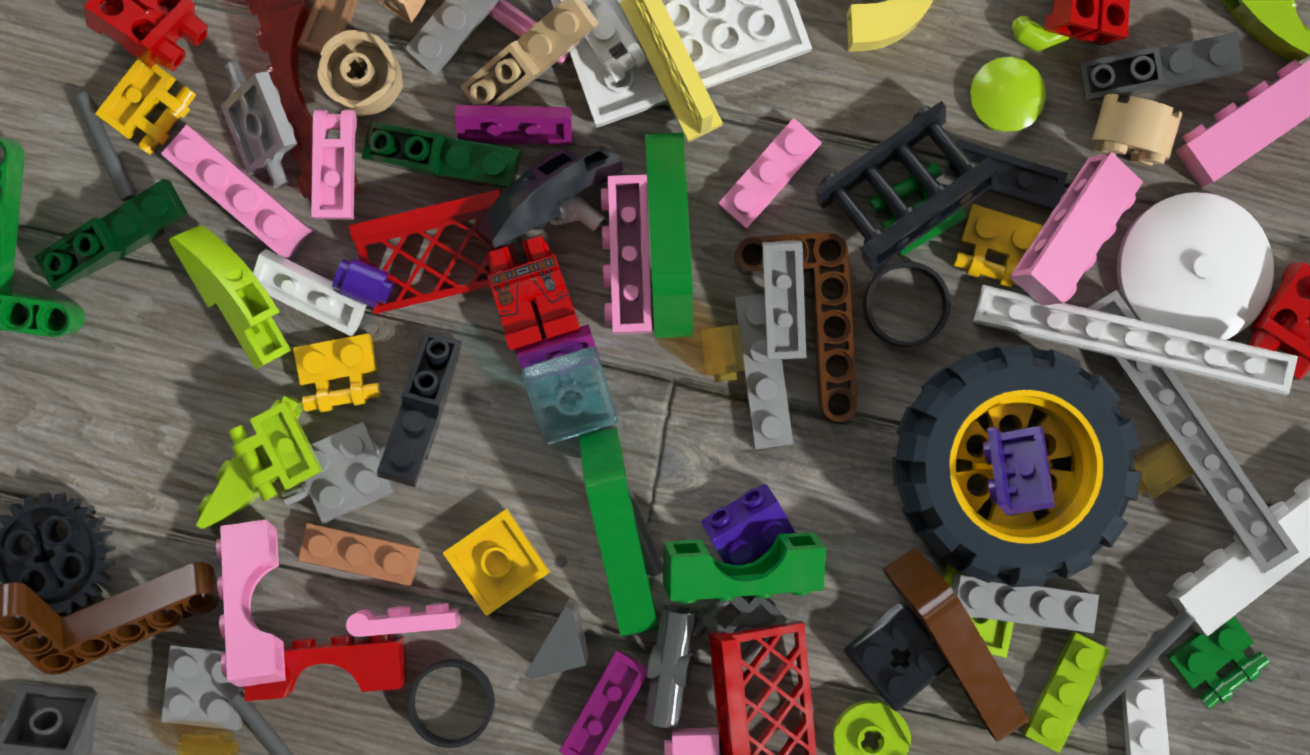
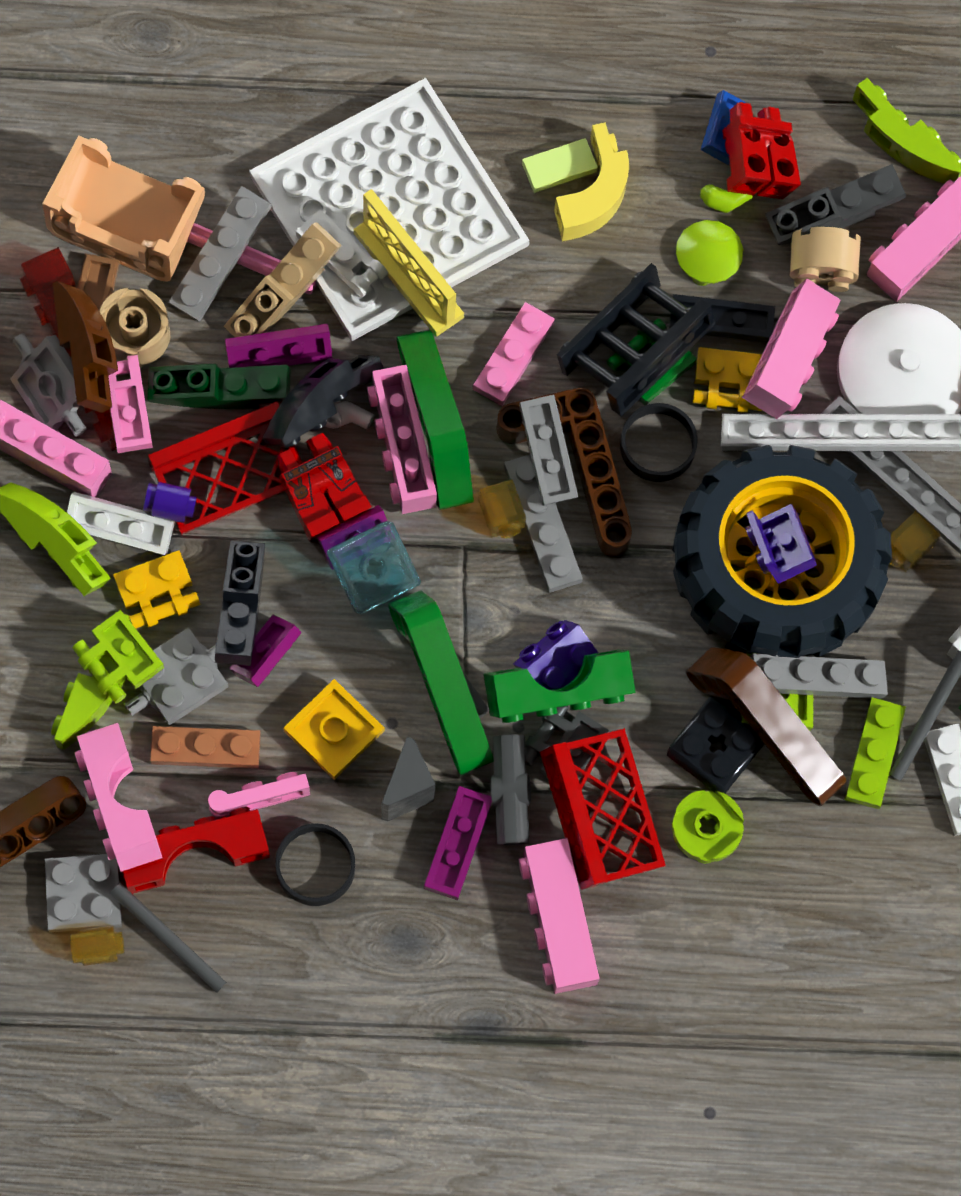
camera: 20 degrees left, 15 degrees down
none -> reddish brown slope [53,281,118,413]
none -> magenta plate [229,614,301,687]

